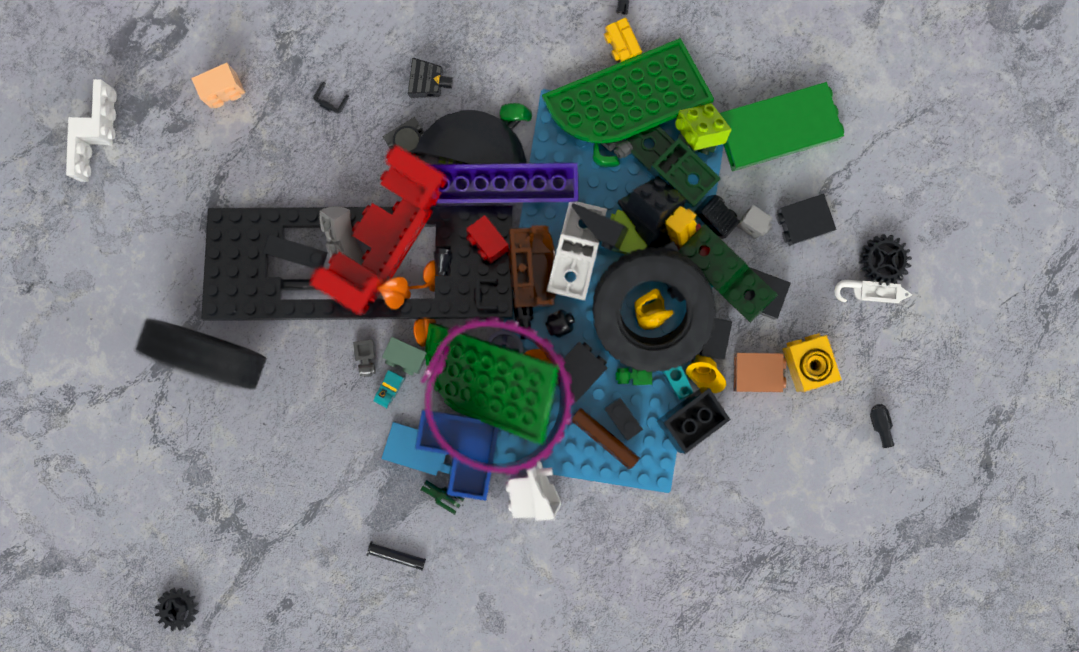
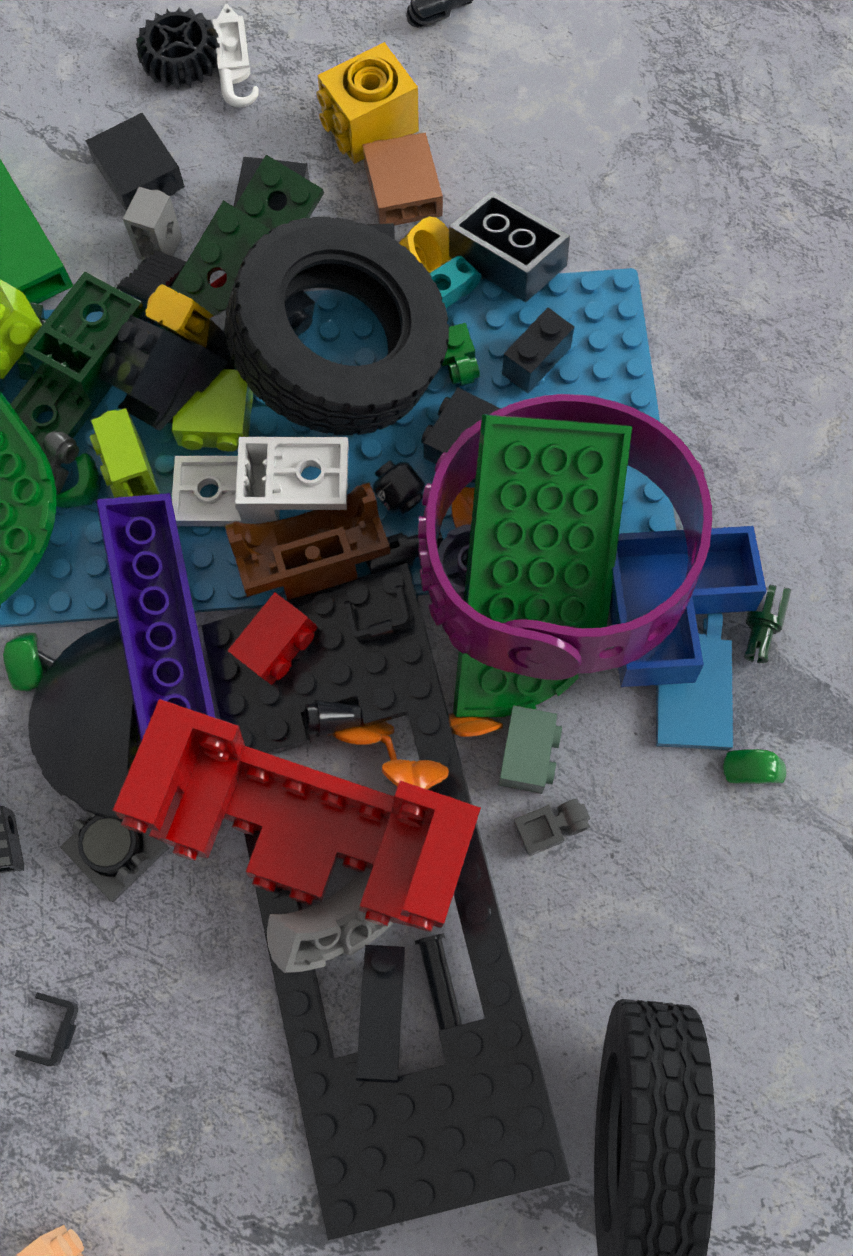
camera: 105 degrees left, 15 degrees down
teal leg [373,370,405,409] -> none
white piece [506,460,561,521] -> none
black slope [571,203,629,251] -> none
reddish brown brick [571,407,640,469] -> none
yellow helmet [634,289,674,330] -> none
none -> lime brick [90,408,160,498]
none -> green hair [723,749,787,784]

